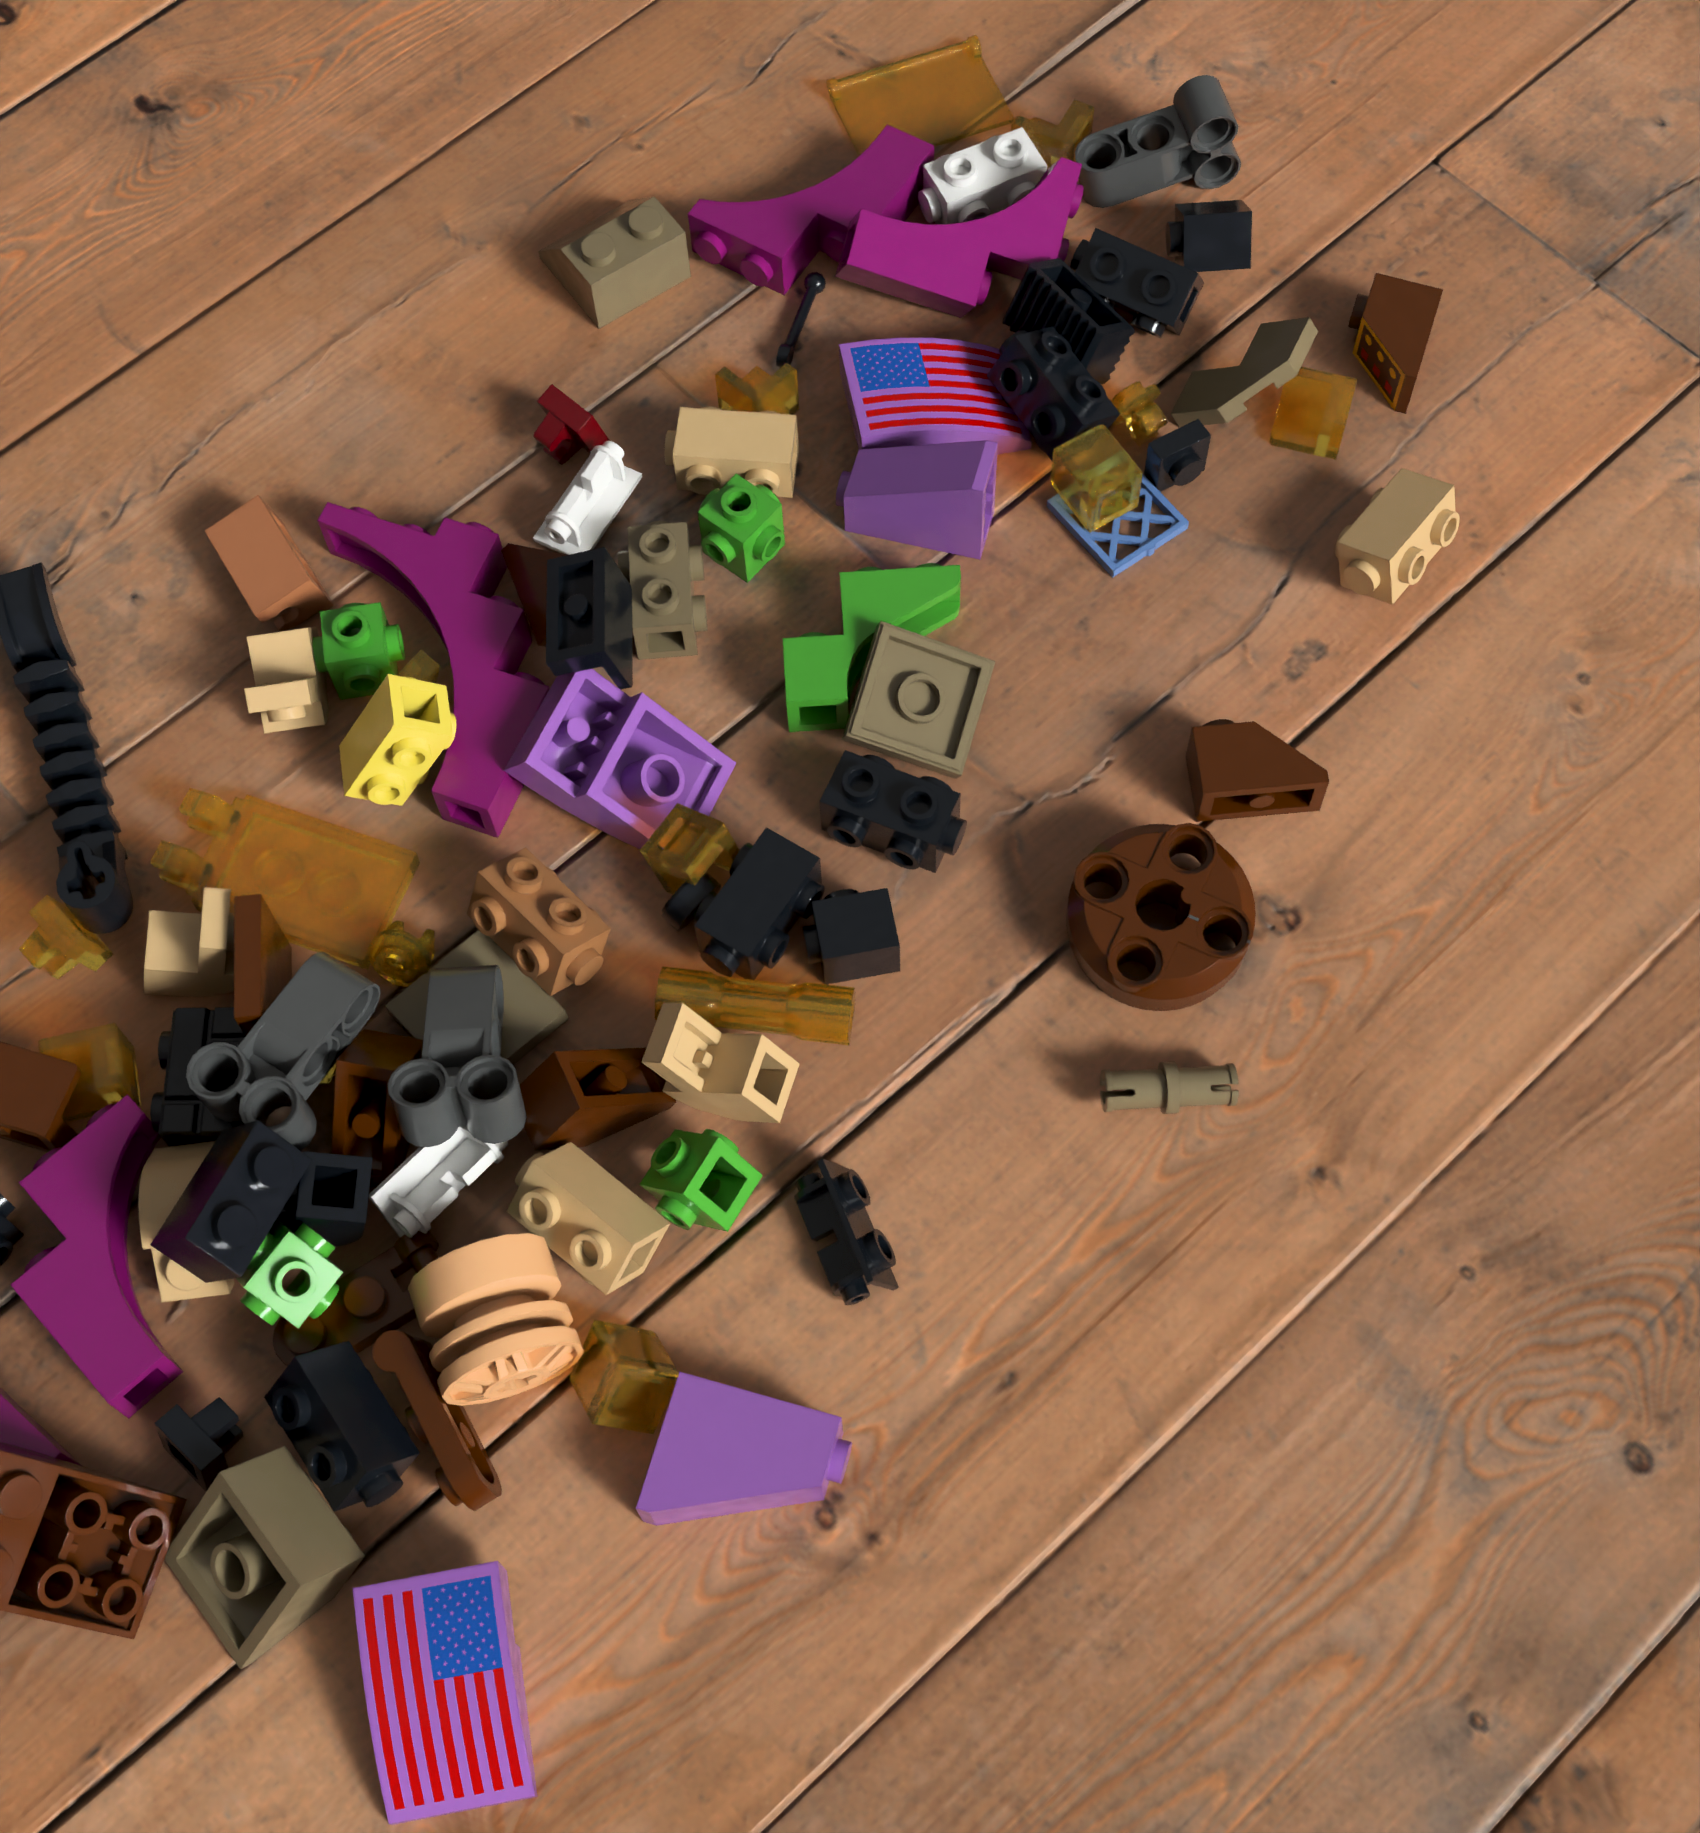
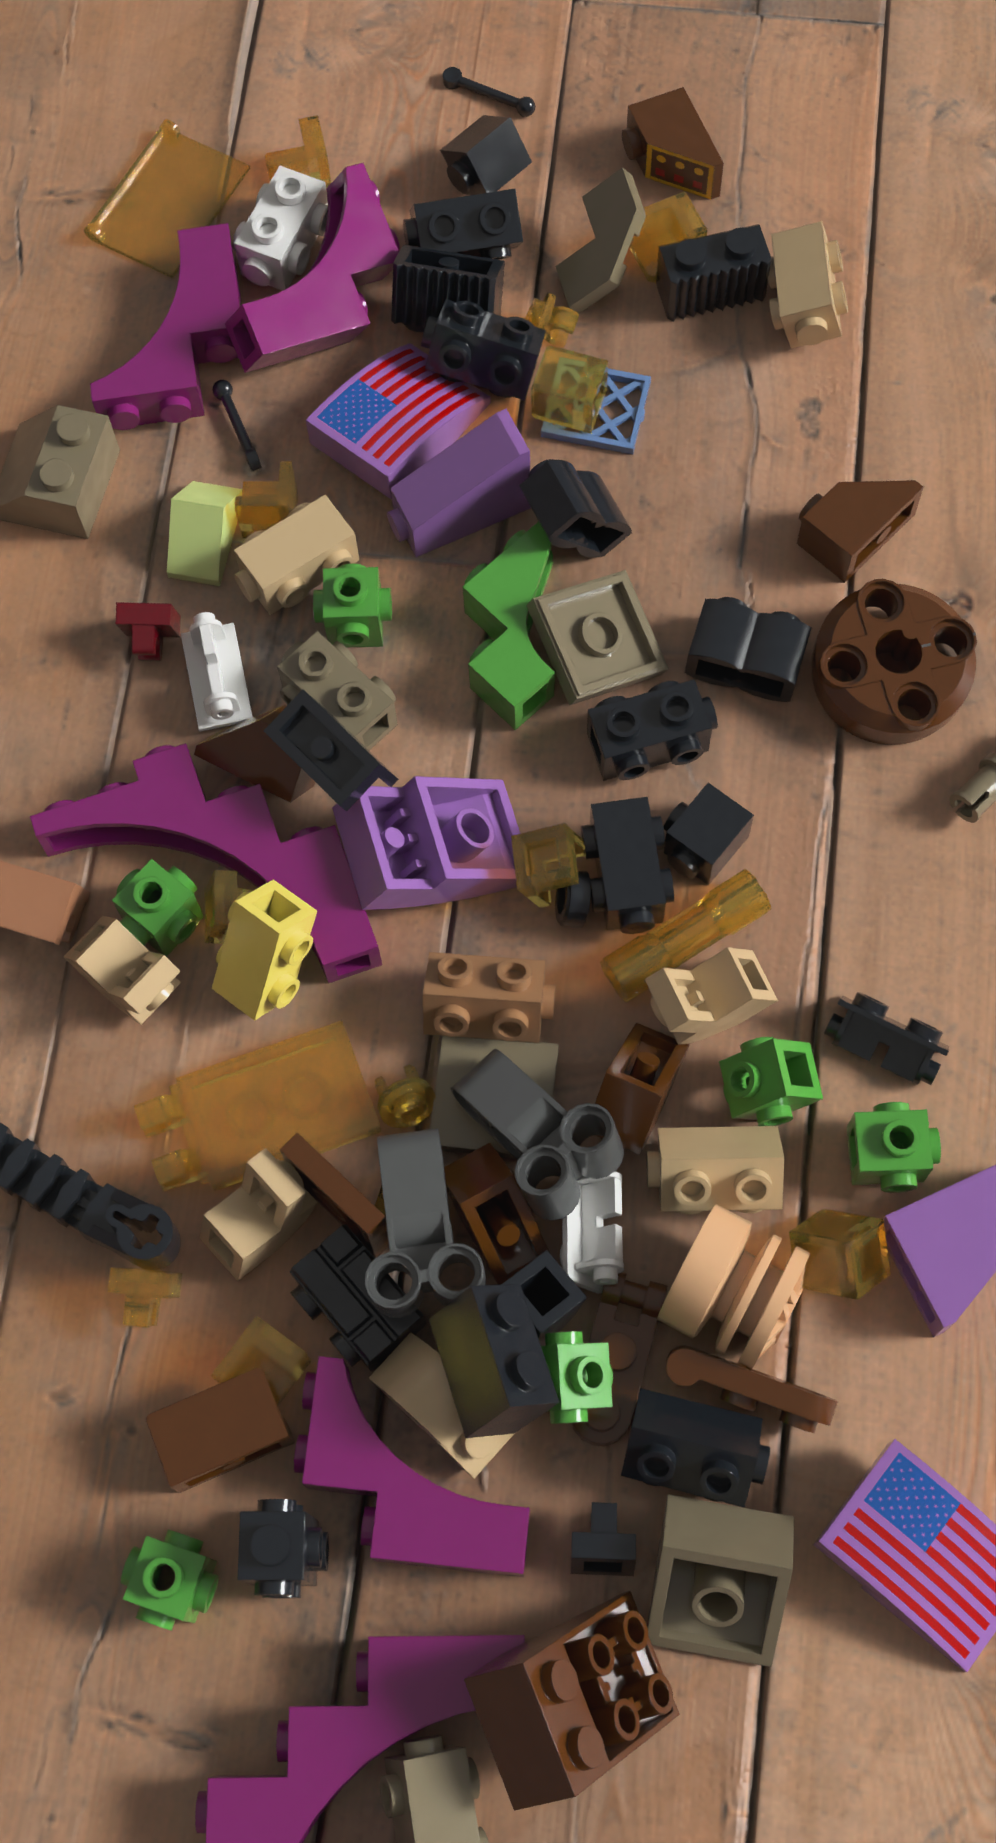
camera: 40 degrees left, 5 degrees up
dark grey piece [1075,75,1241,208] -> none
black plate [1144,419,1211,492] -> none
none -> yellowish green slope [167,481,245,586]
none -> black hinge [443,67,536,117]
none -> black brick [519,459,632,558]
none -> black brick [655,224,771,322]
none -> black brick [684,597,812,702]
none -> bright green brick [846,1102,941,1193]

